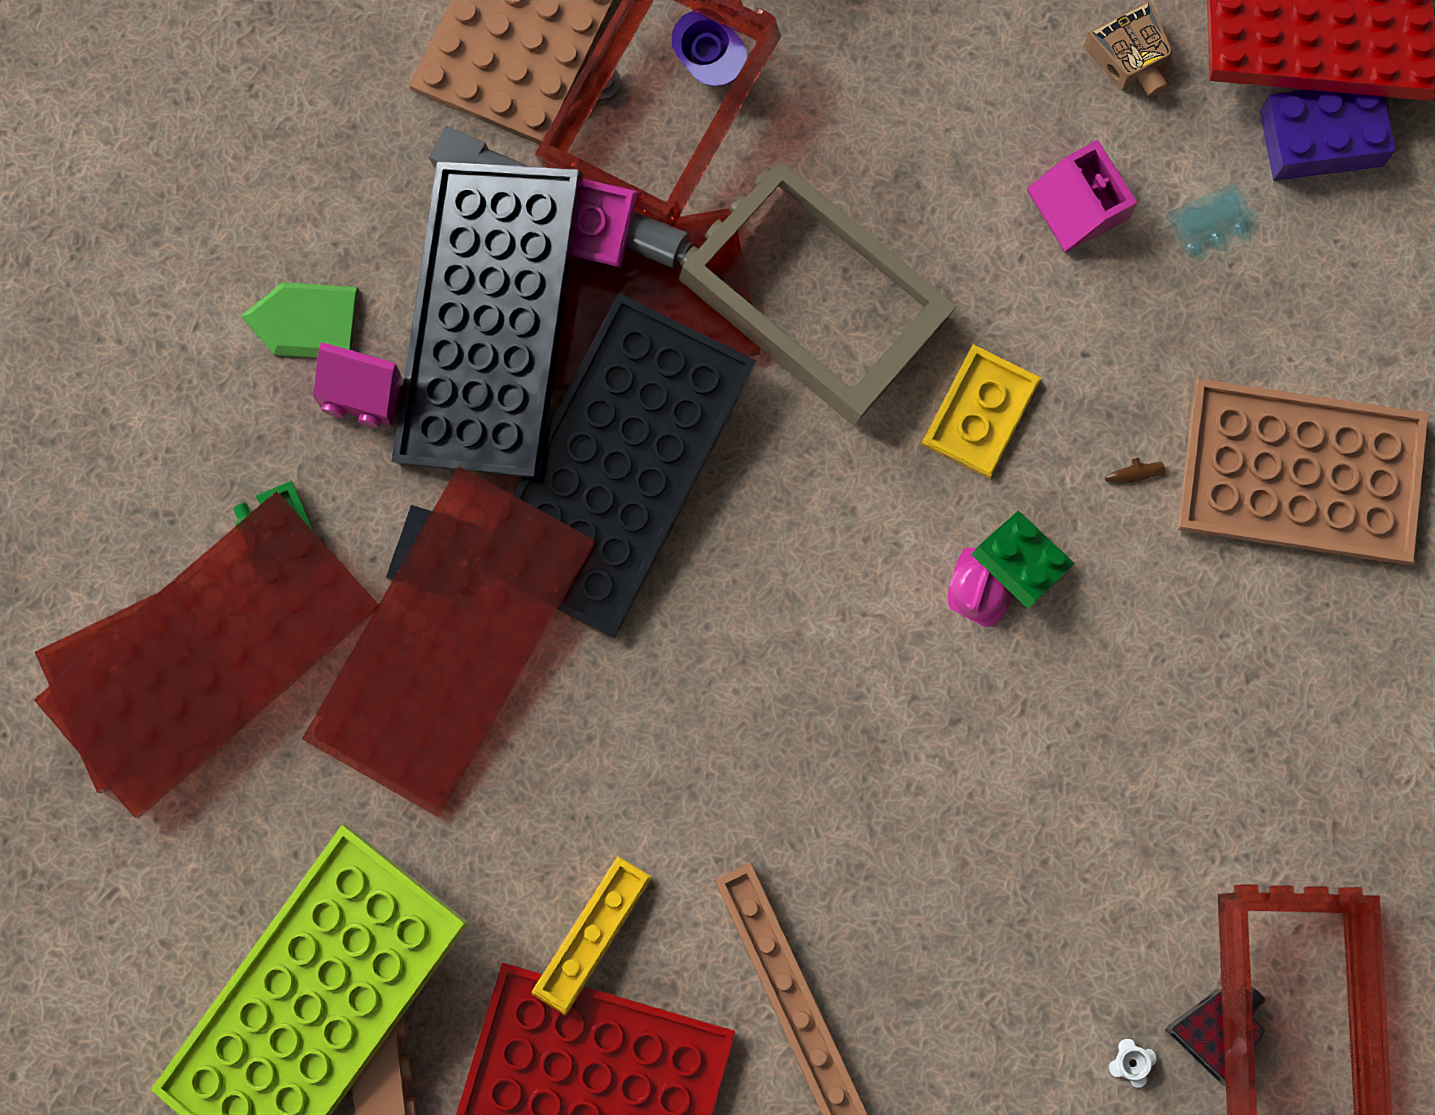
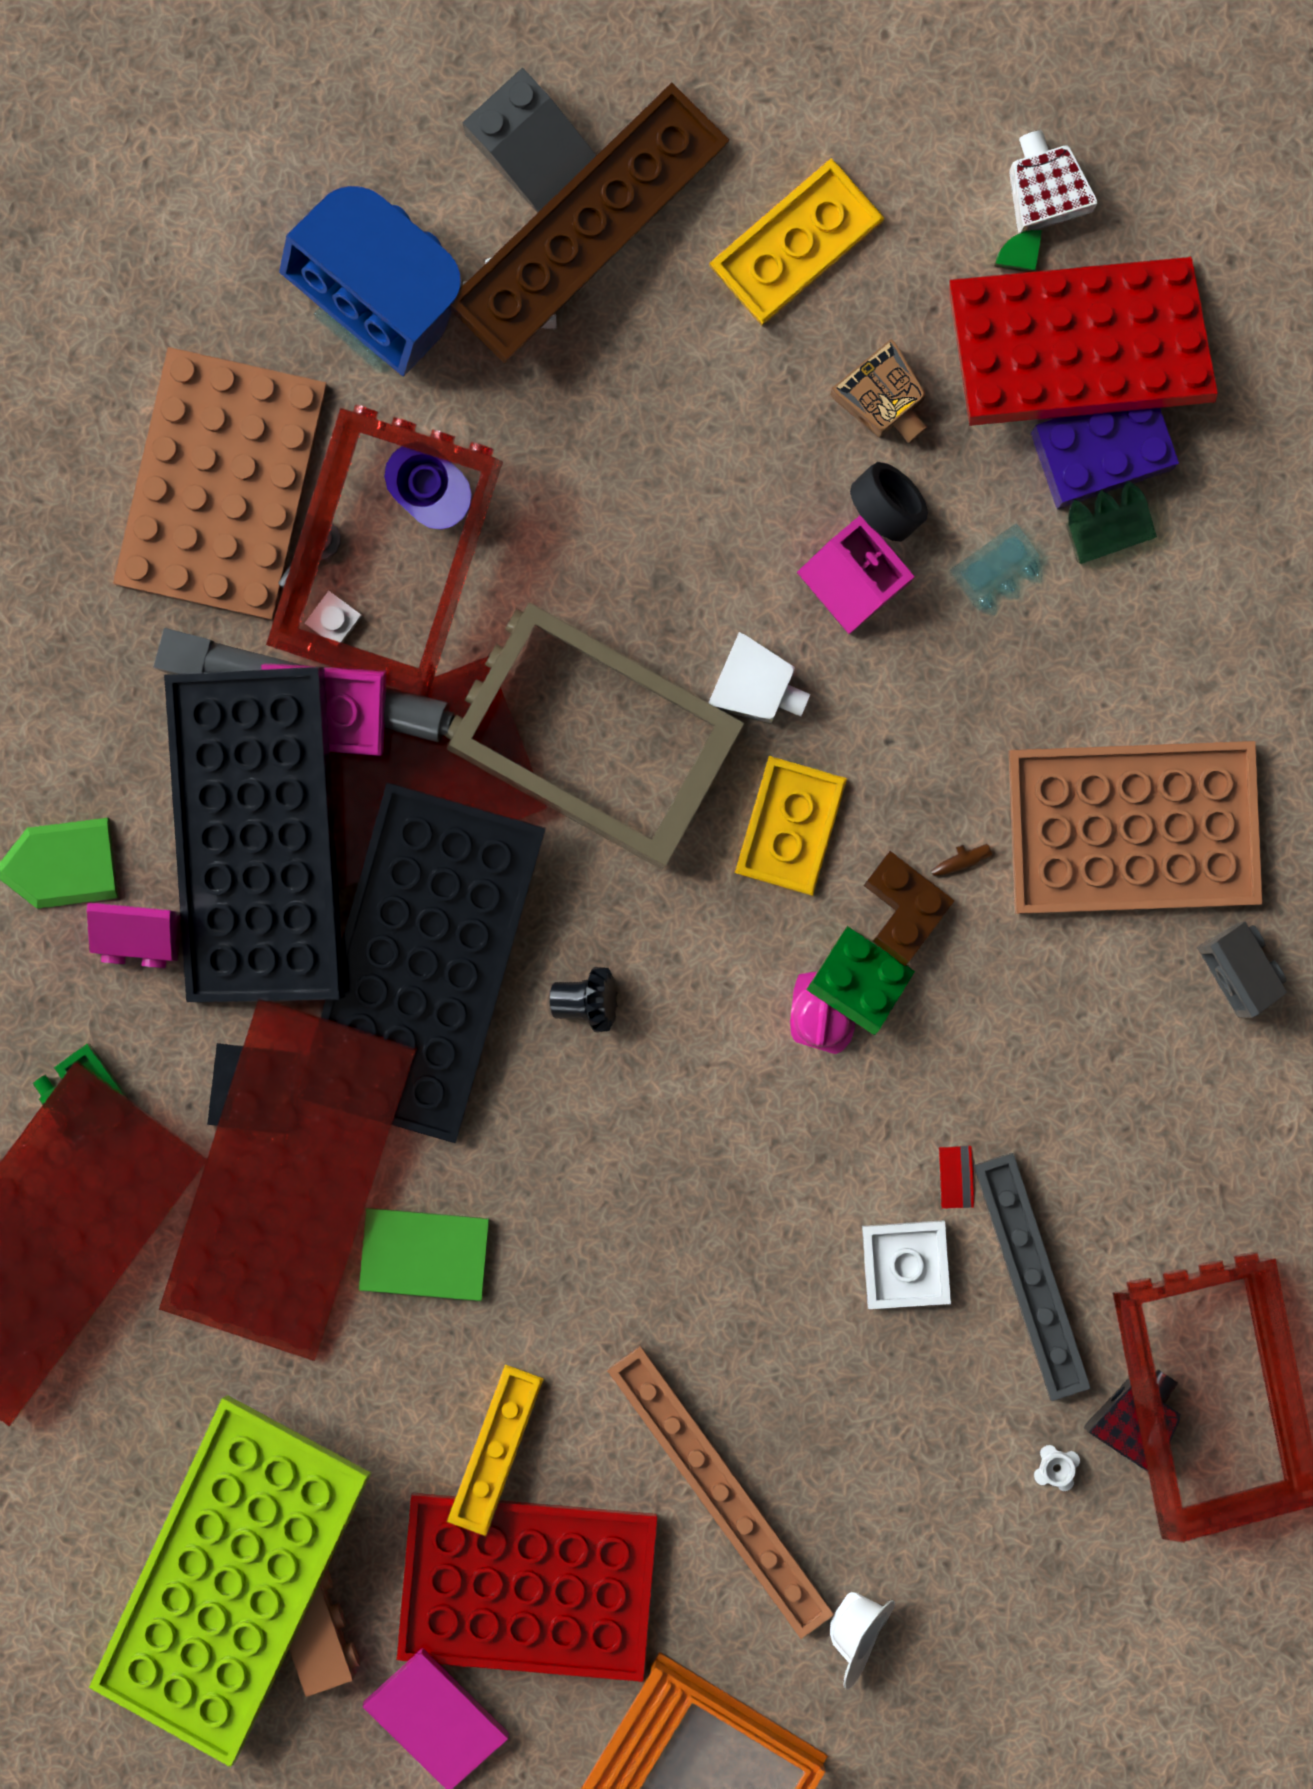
camera: 10 degrees left, 10 degrees up
none -> white plate [305,591,362,649]
none -> bright green tile [359,1207,489,1301]
none -> black gear [550,967,618,1033]
none -> white torso [709,632,810,723]
none -> black tyre [850,462,928,542]
none -> white plate [862,1220,951,1309]
none -> reddish brown plate [863,851,954,966]
none -> red sticker [939,1146,974,1209]
none -> dark grey plate [973,1153,1091,1401]
none -> clear green plate [1065,482,1157,564]
none -> dark grey slope [1197,922,1287,1018]

